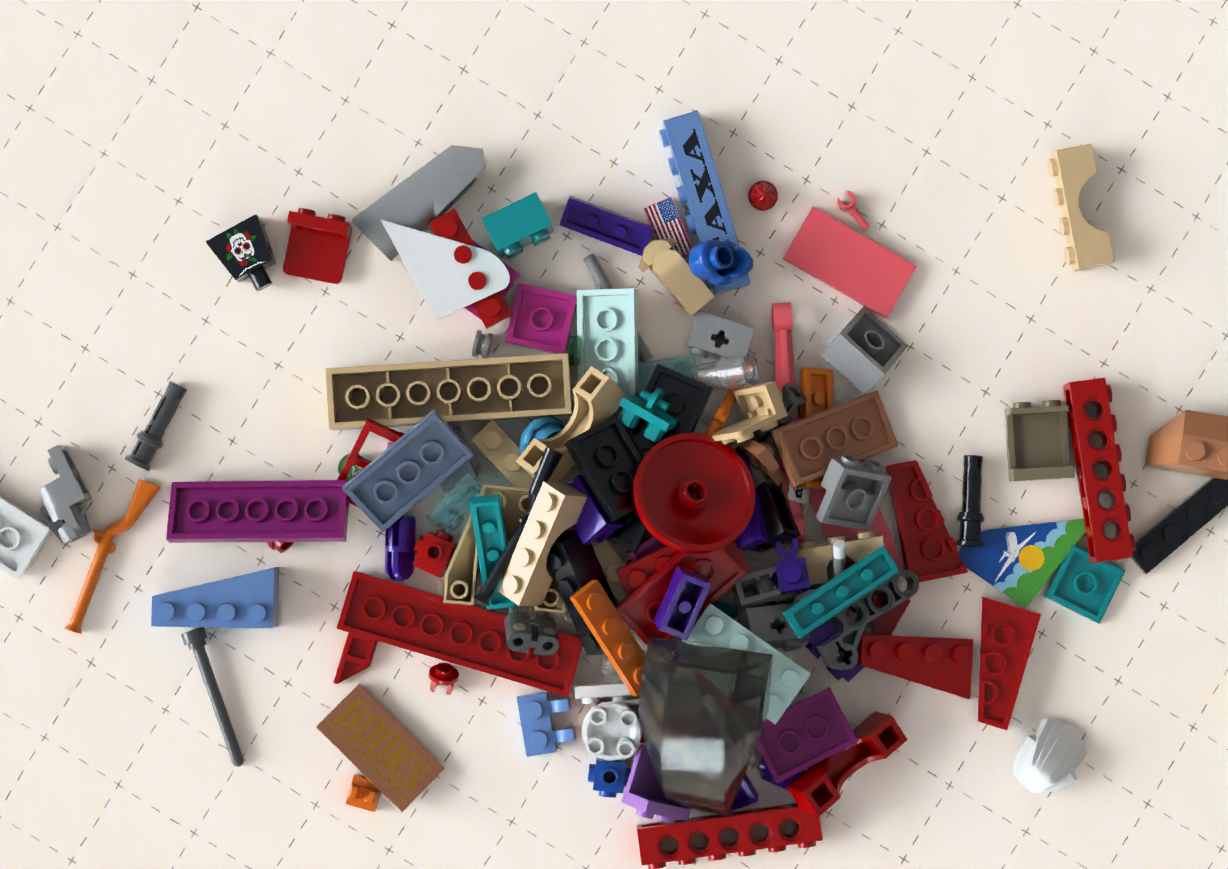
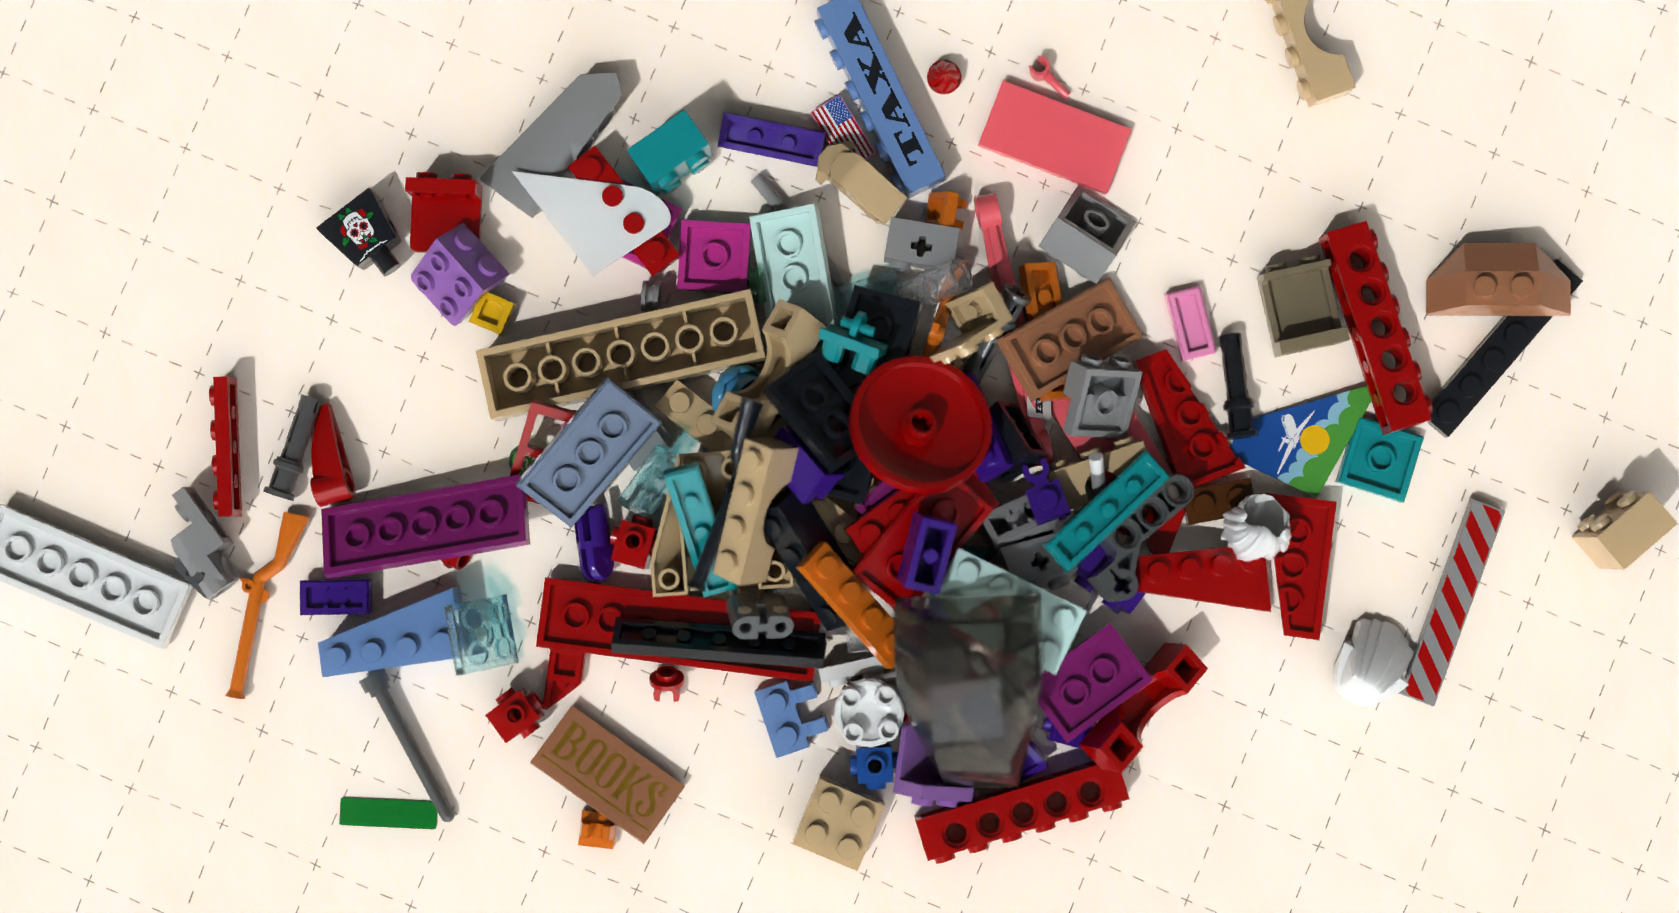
camera: 15 degrees left, 0 degrees up
blue head [689,239,754,286] -> none
nougat plate [740,439,786,486] -> none
none -> red plate [209,376,242,517]
none -> dark purple plate [300,579,372,615]
none -> red piece [310,403,356,507]
none -> green sticker [339,797,437,830]
none -> medium lavender bracket [411,223,510,326]
none -> clear light blue plate [444,594,519,676]
none -> yellow plate [468,292,516,336]
none -> red brick [485,687,545,743]
none -> black plate [611,617,826,669]
none -> tan brick [792,774,885,871]
none -> orange tile [924,191,967,229]
none -> bright pink tile [1165,286,1217,362]
none -> reddish brown plate [1184,478,1254,525]
none -> white hair [1221,494,1292,562]
none -> tile [1398,499,1505,706]

